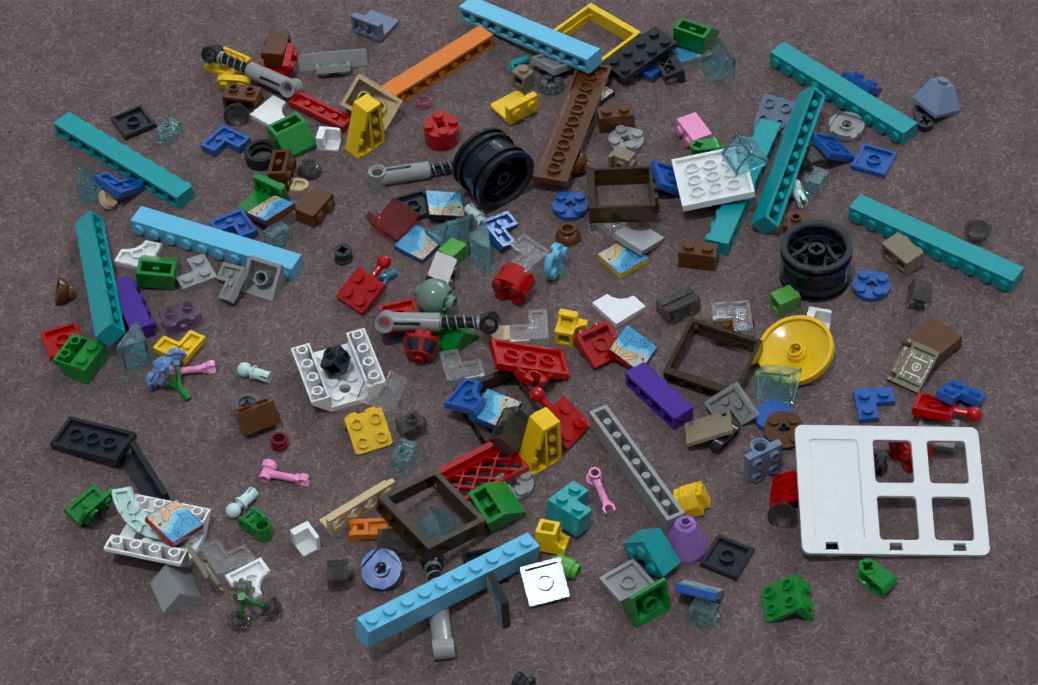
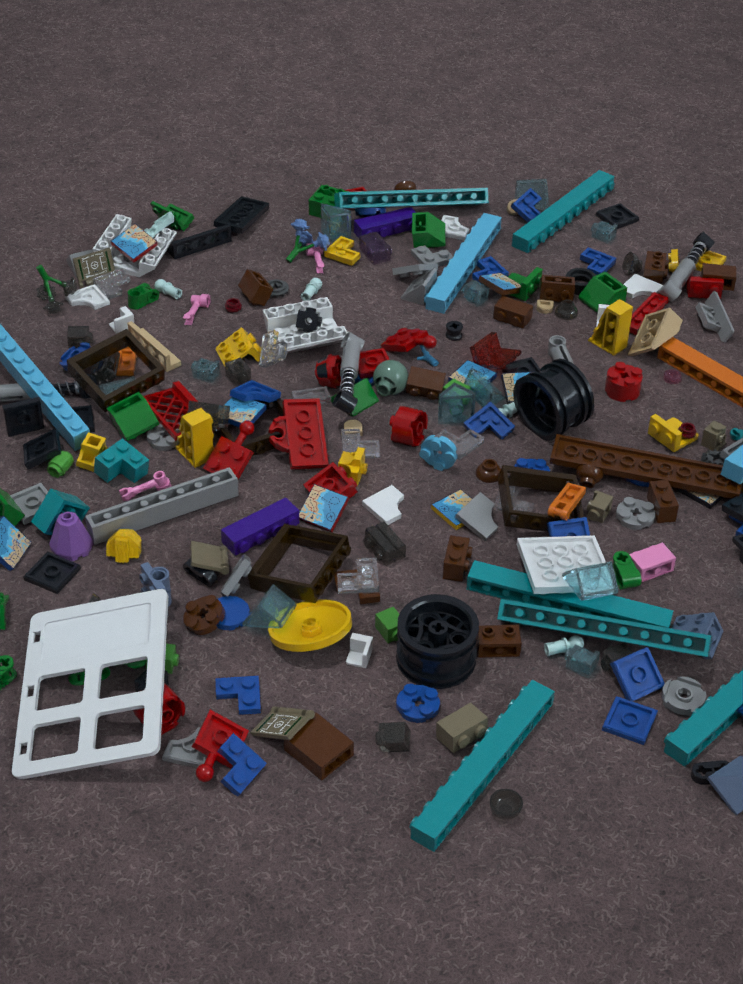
camera: 85 degrees right, 5 degrees down
none -> orange plate [548,483,586,521]
none -> dark red plate [678,422,696,439]

